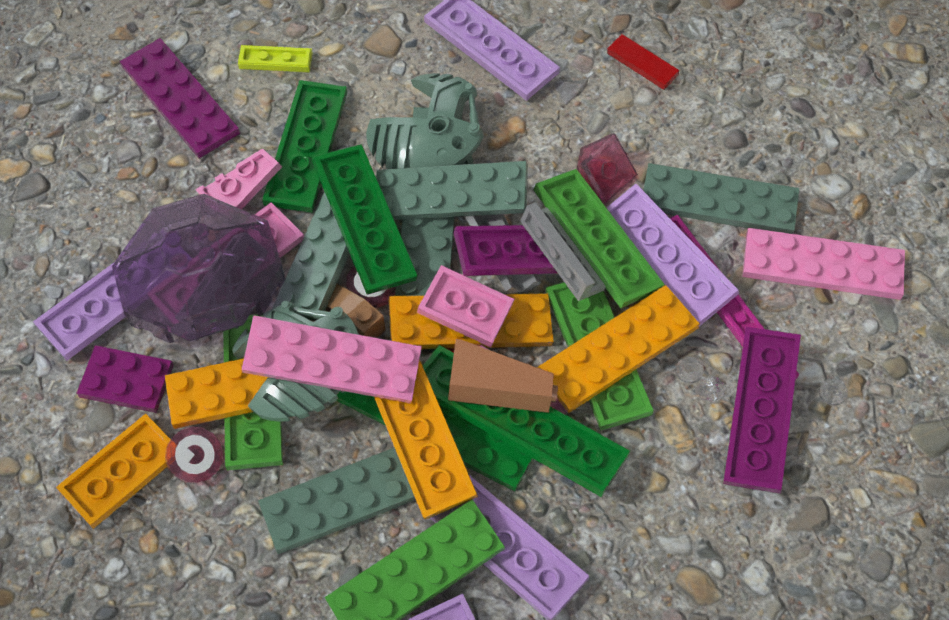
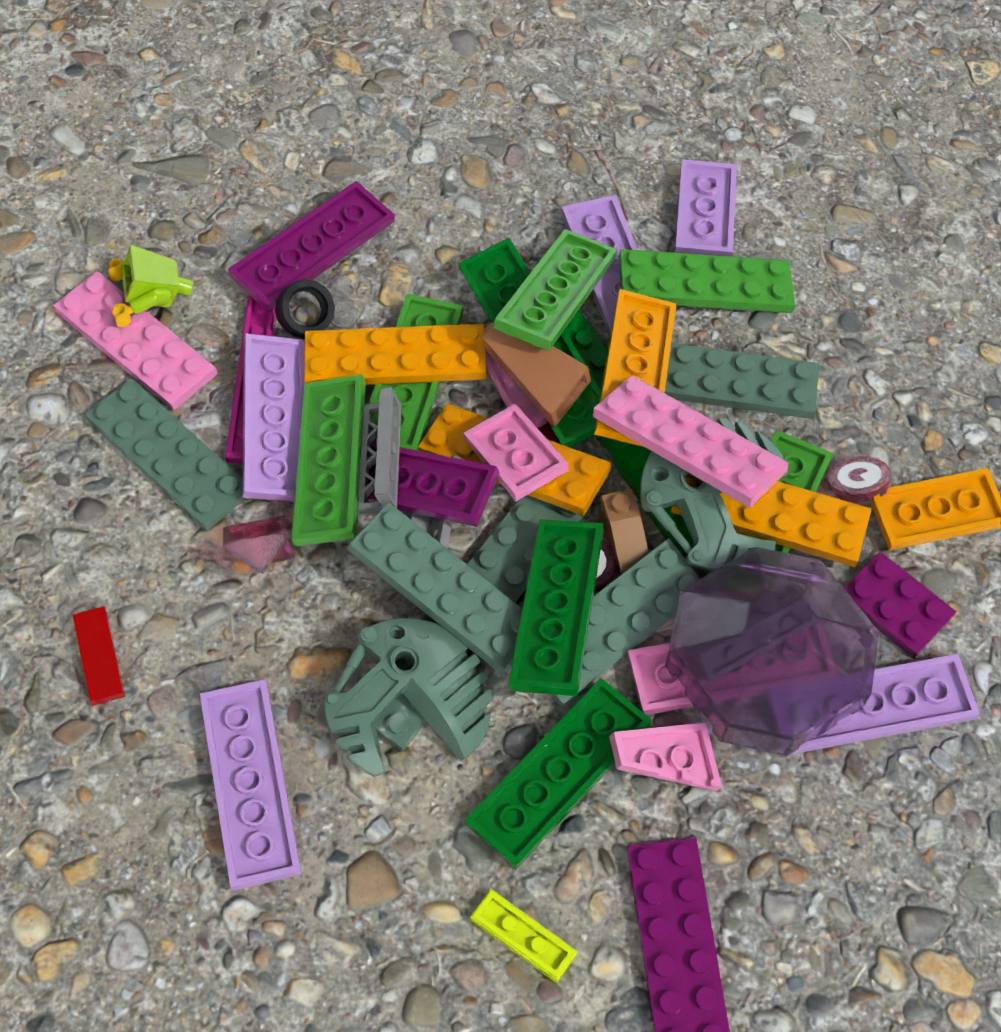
camera: 150 degrees left, 0 degrees up
none -> lime torso [108,245,193,327]
none -> black tyre [275,279,335,338]
none -> bright green plate [493,229,617,351]

